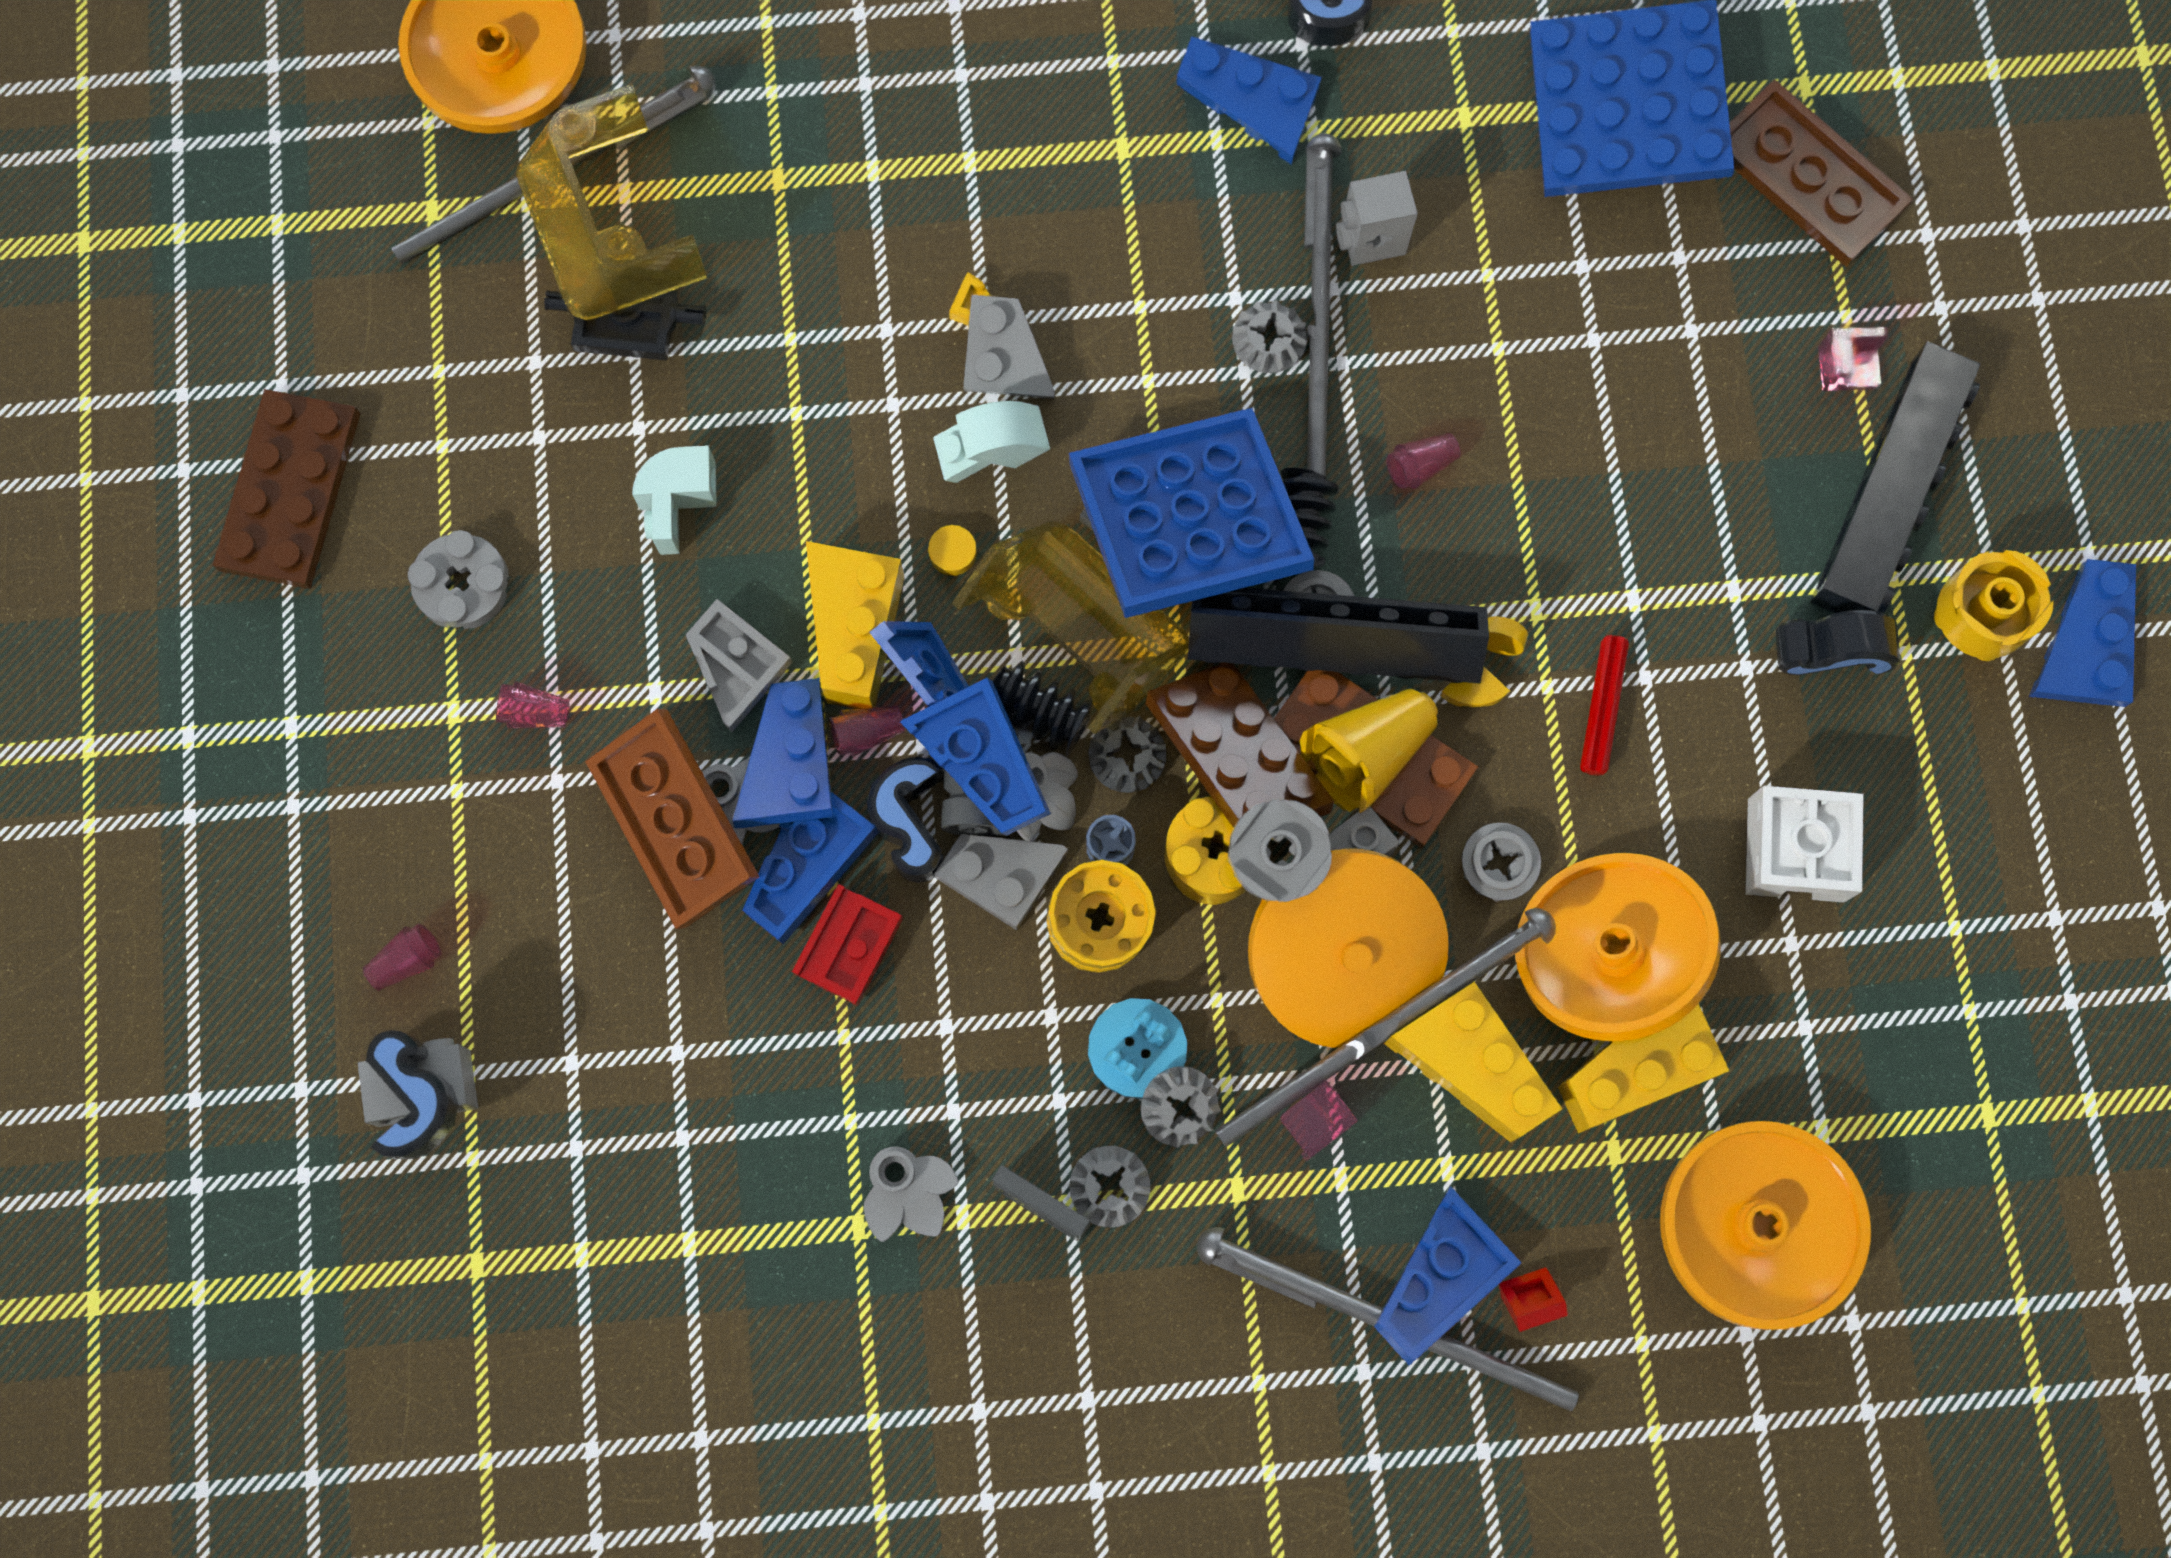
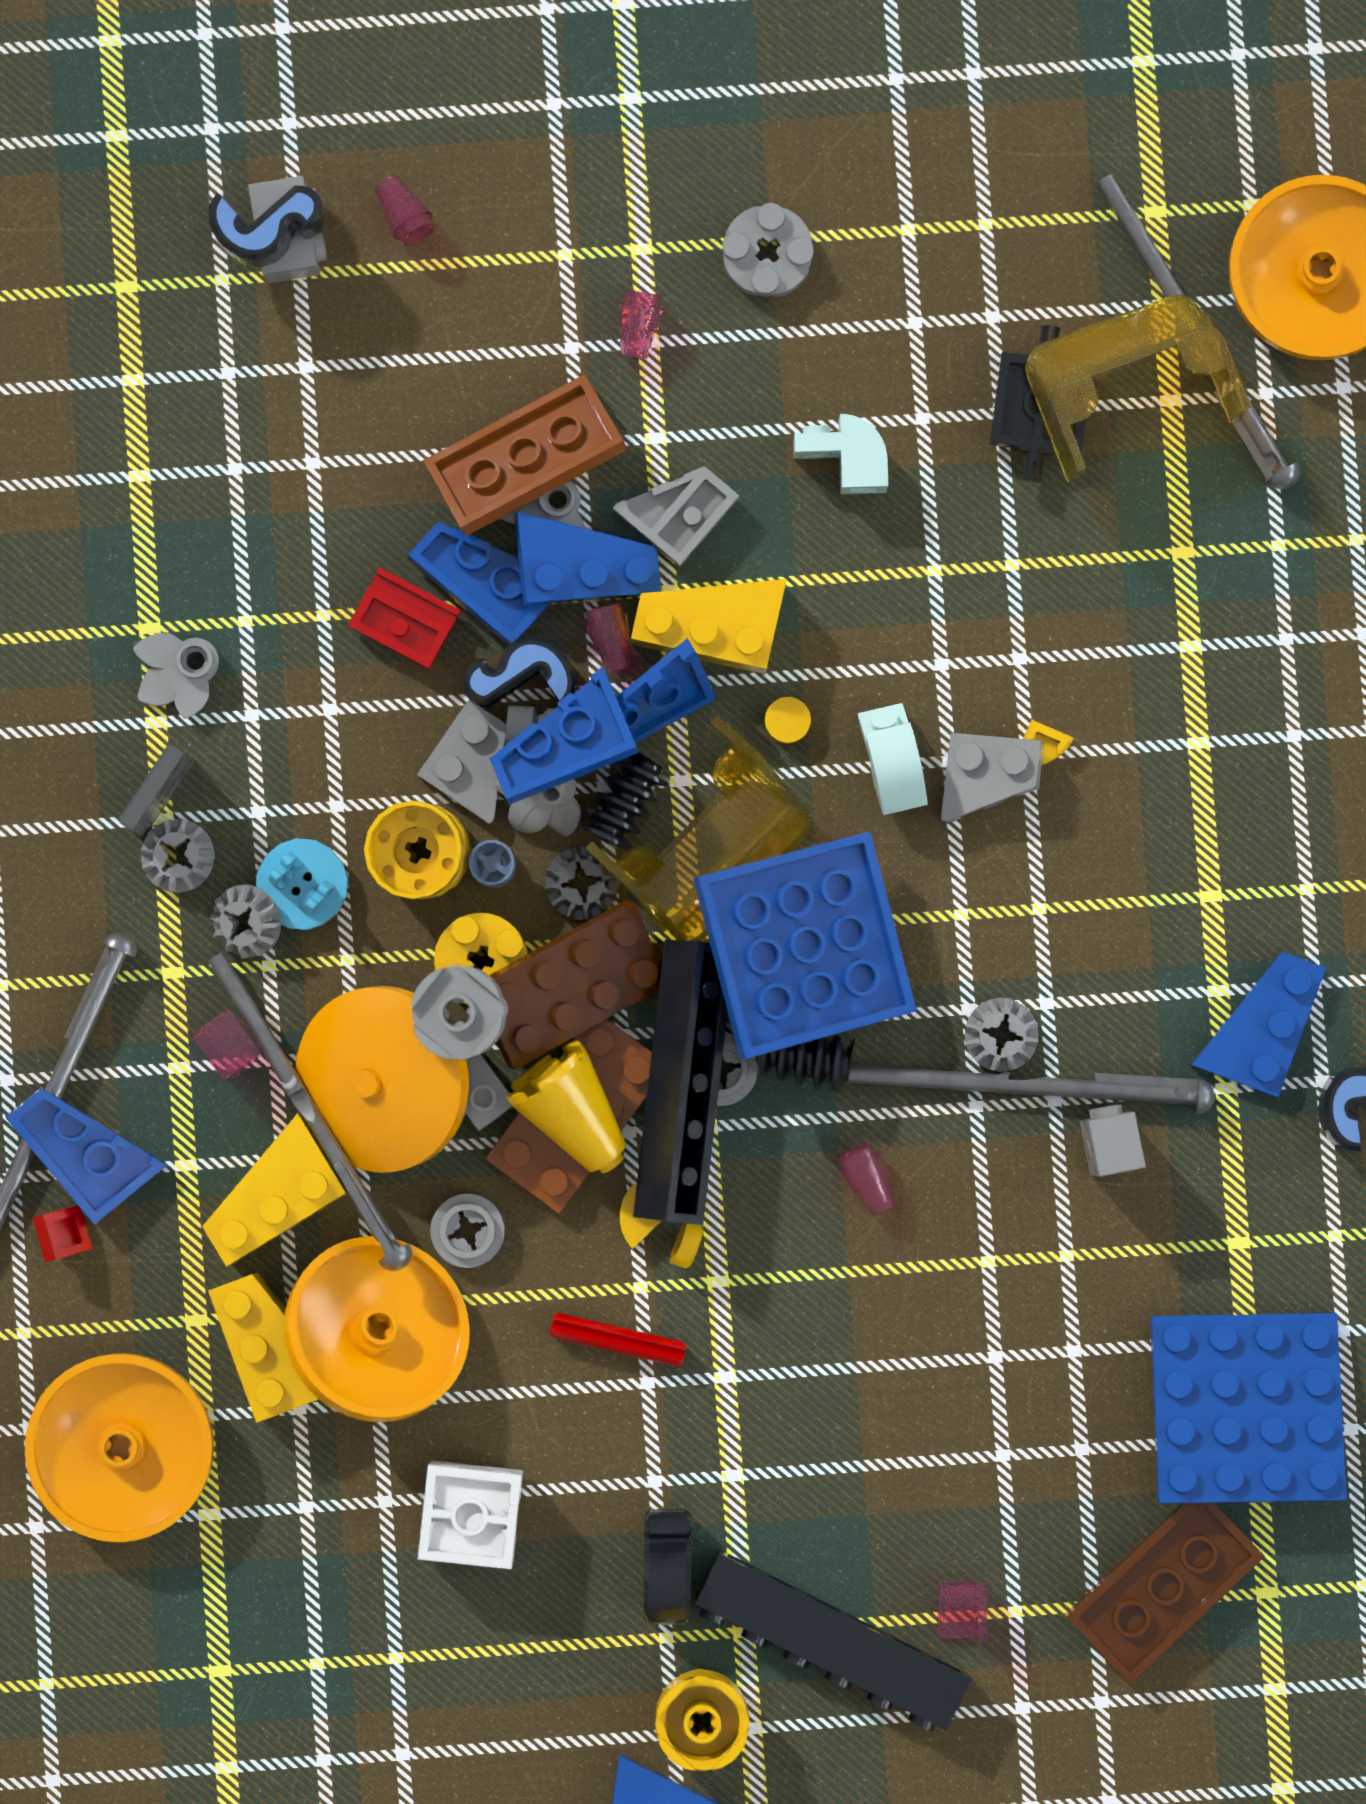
camera: 90 degrees right, 10 degrees up
reddish brown plate [213,389,361,589] -> none

